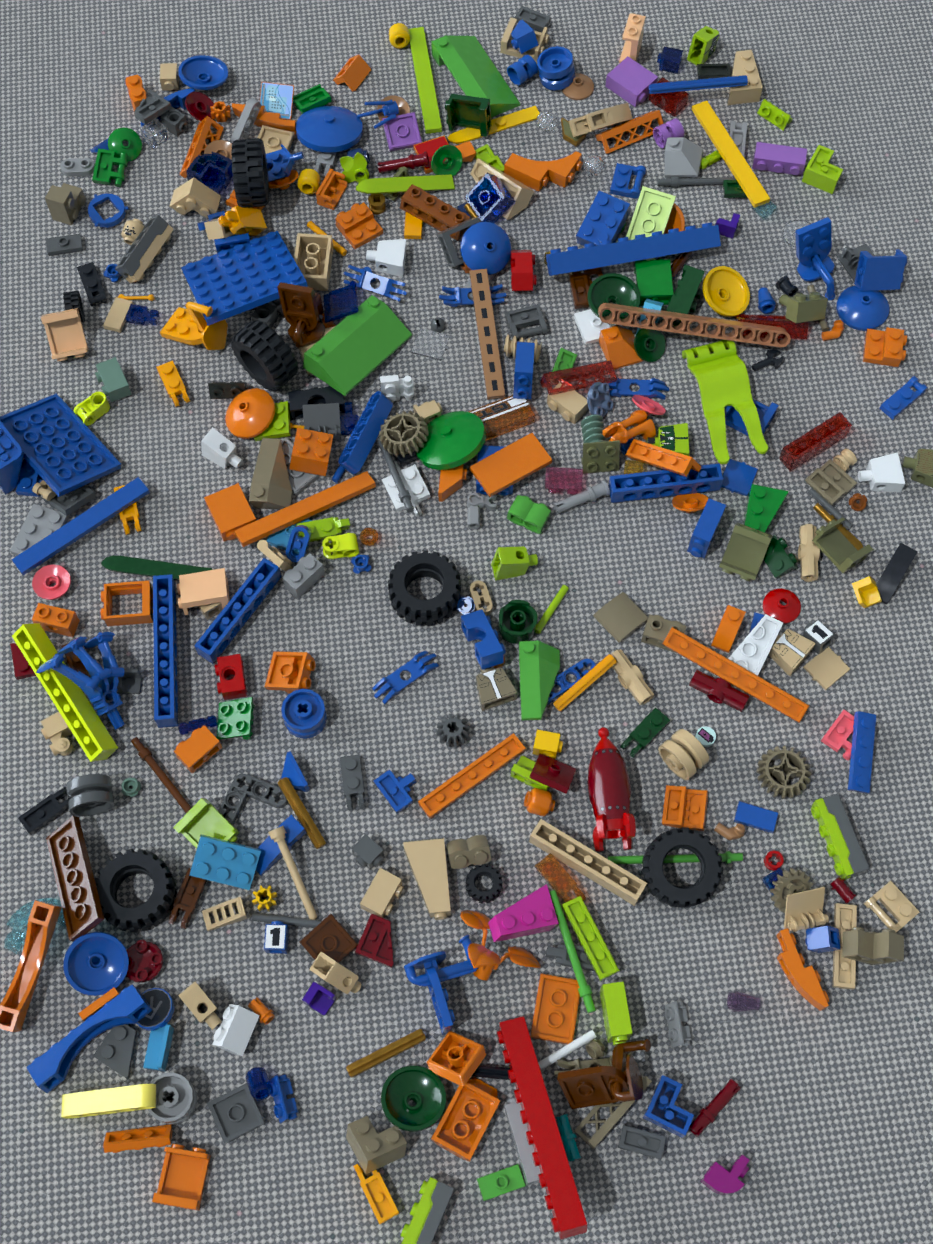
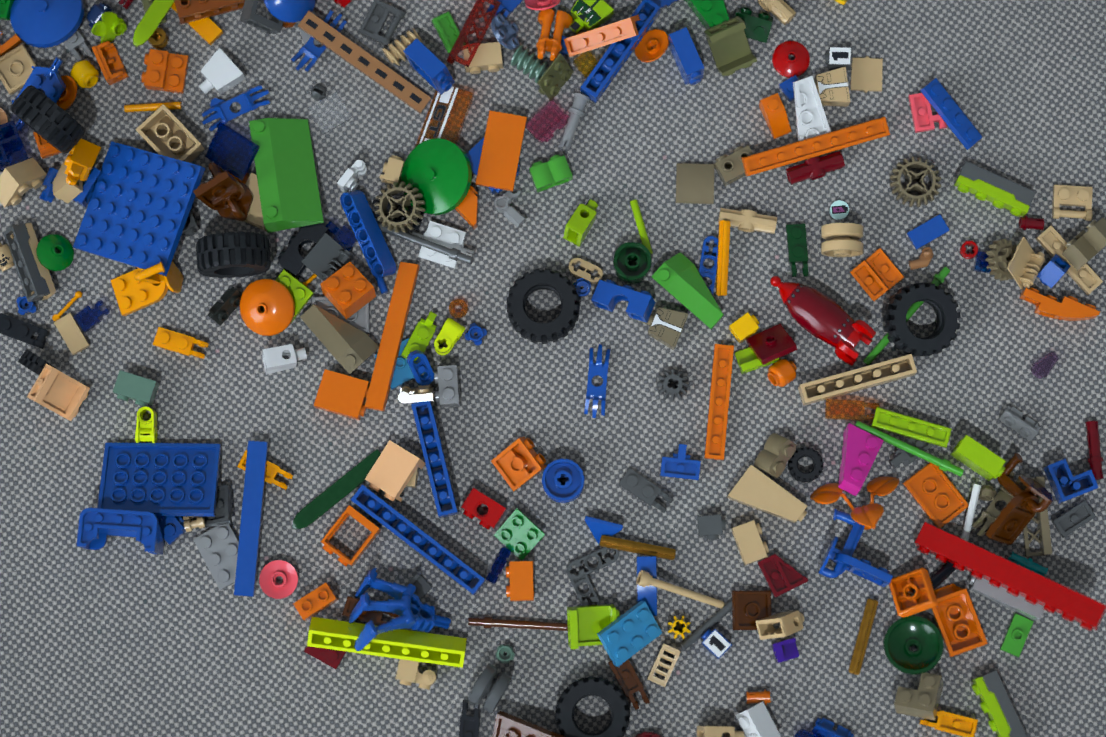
camera: 40 degrees left, 15 degrees up
none -> green dish [36,234,74,271]

